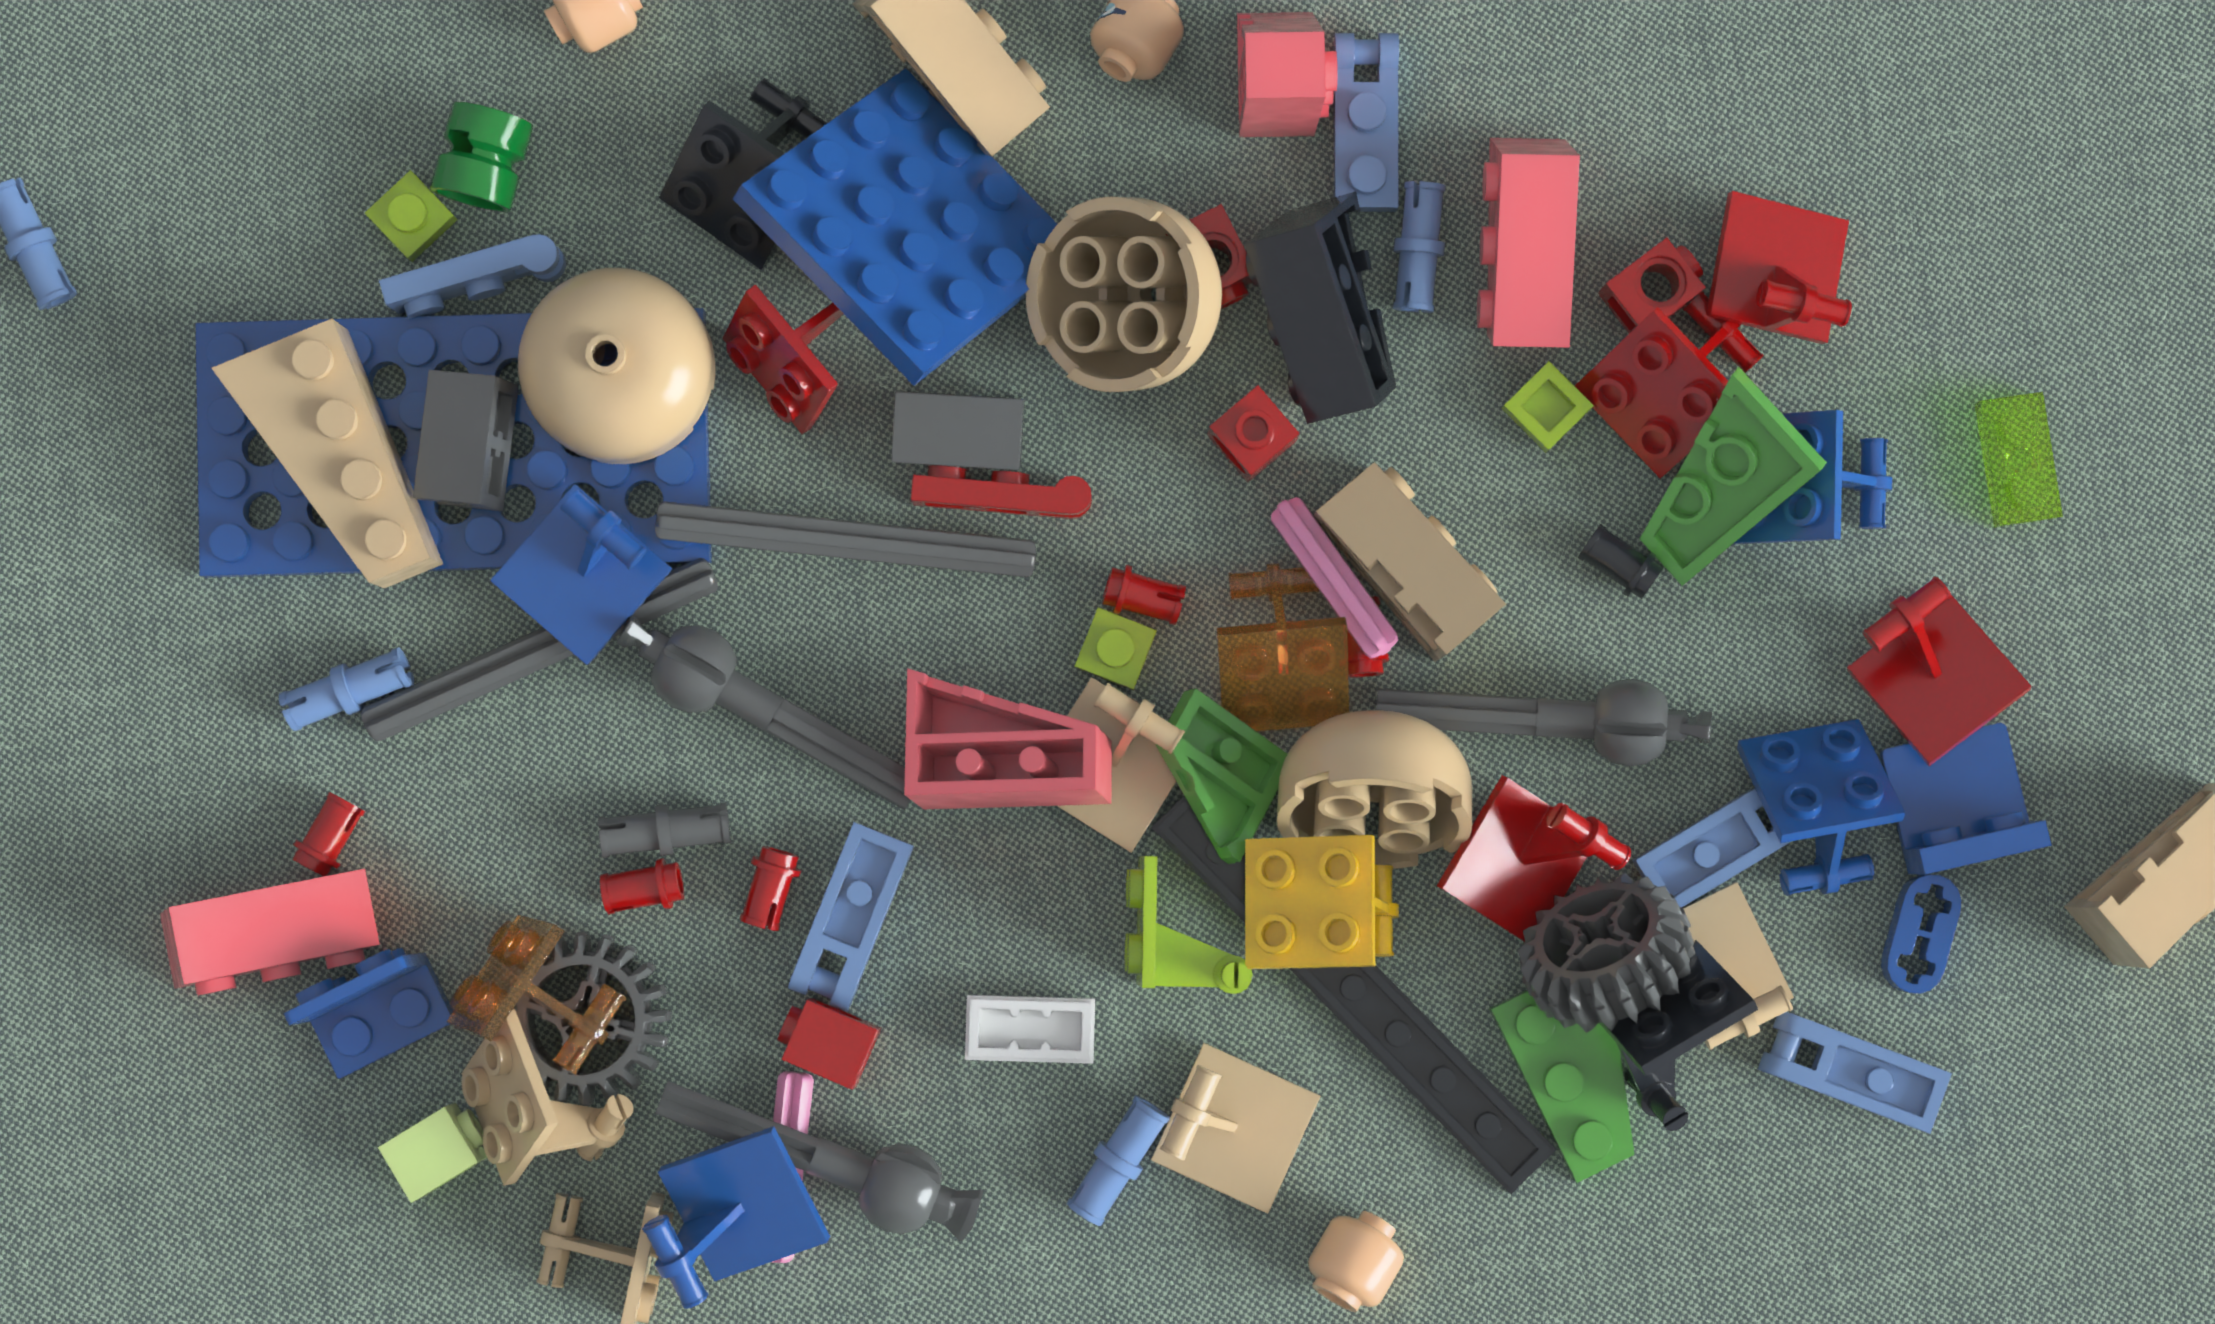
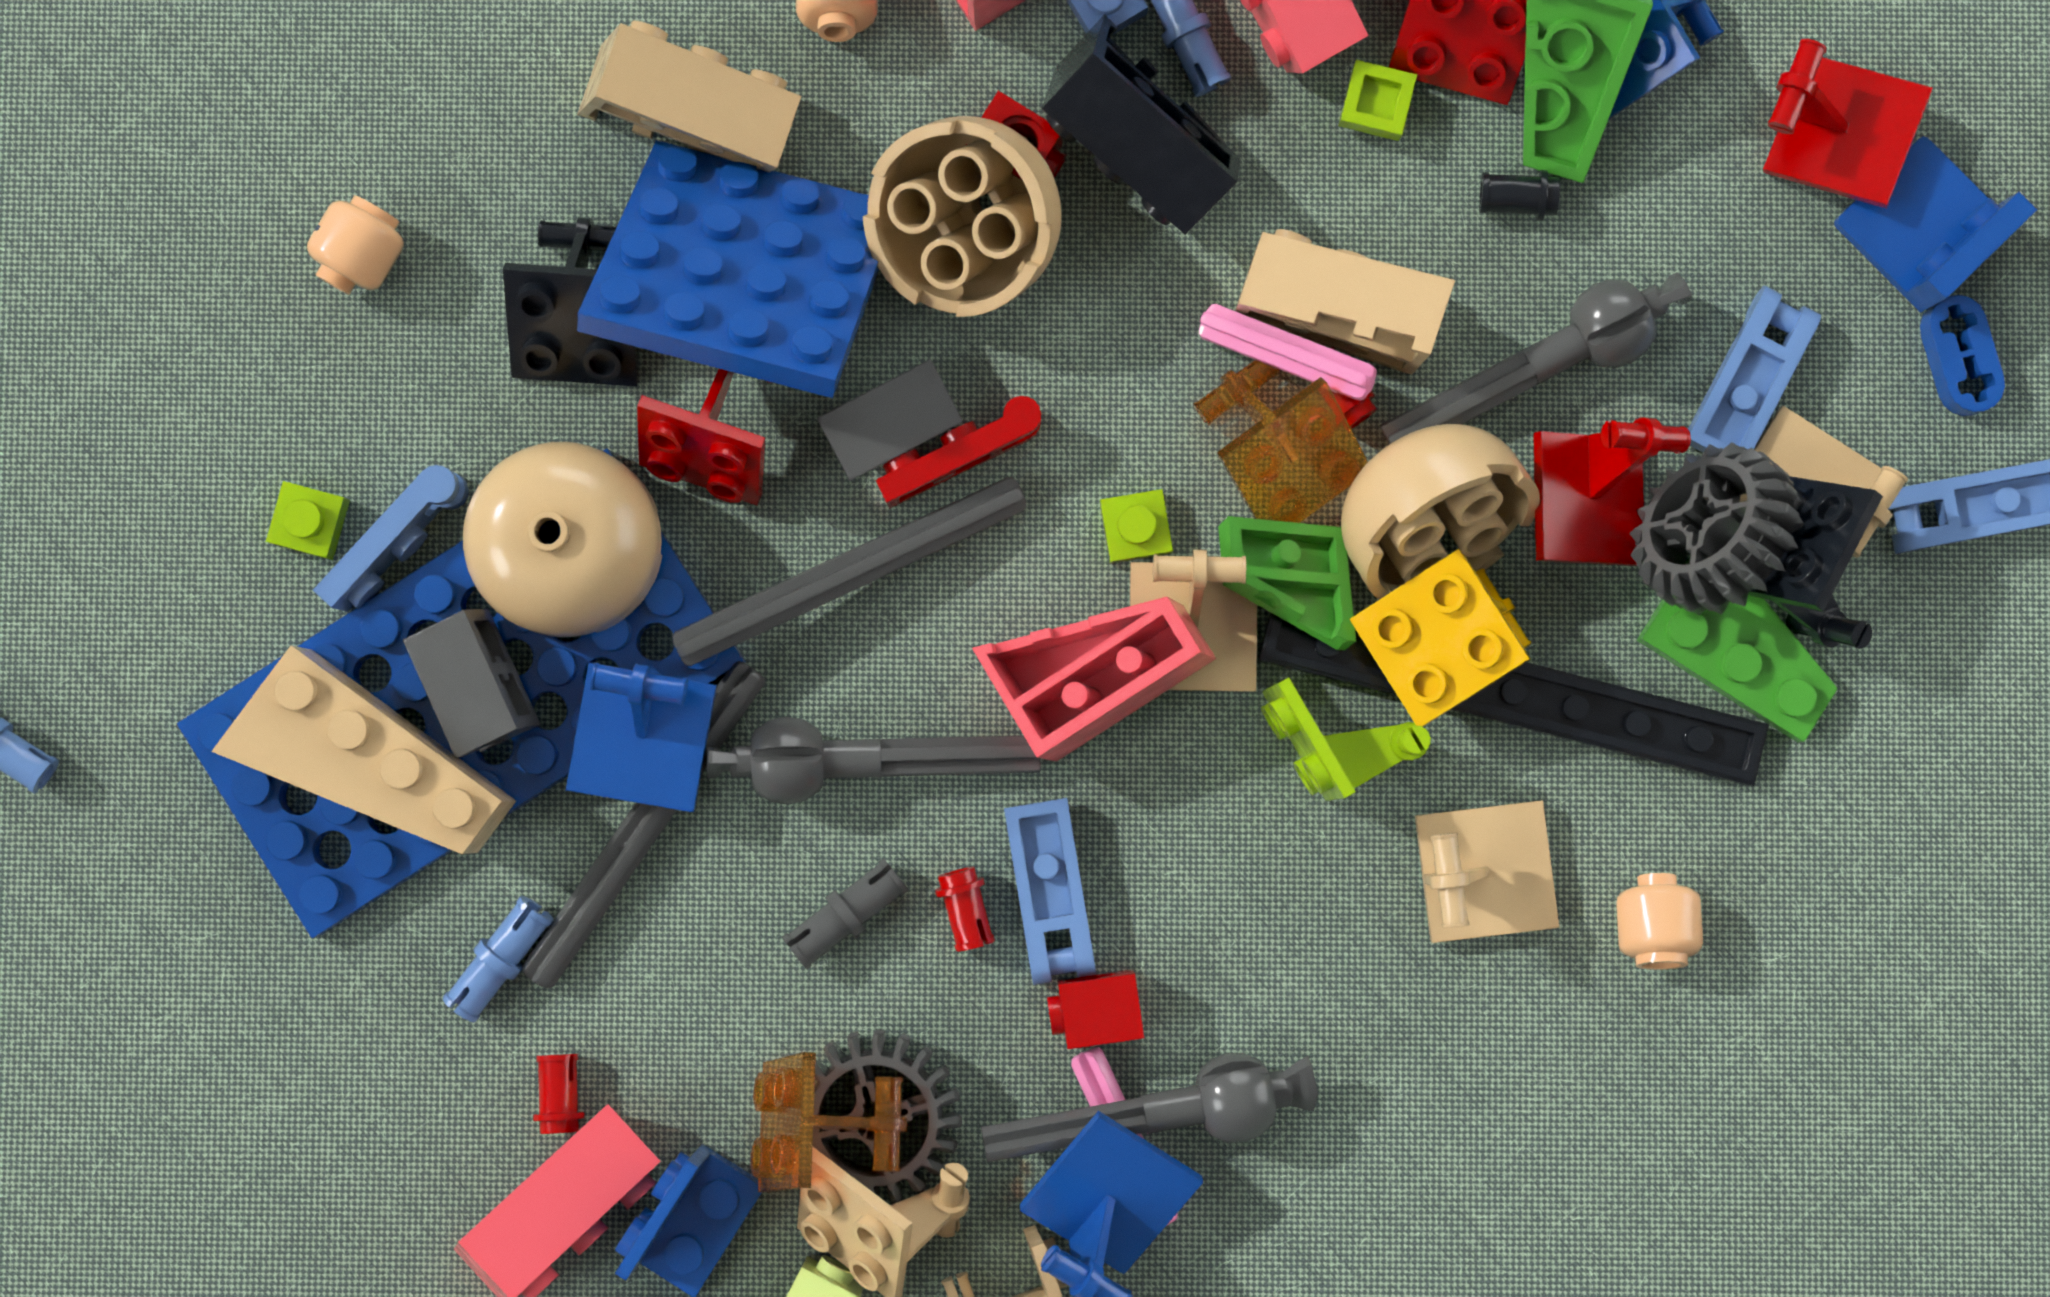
camera: 30 degrees left, 0 degrees up
green wheel [430,102,533,213] -> none
red pin [600,858,684,915] -> none
white plate [965,995,1095,1064] -> none
medium blue pin [1066,1095,1170,1226] -> none
red pin [1102,564,1186,625] -> none
red brick [1207,385,1300,483] -> none
blue plate [1737,719,1905,896] -> none

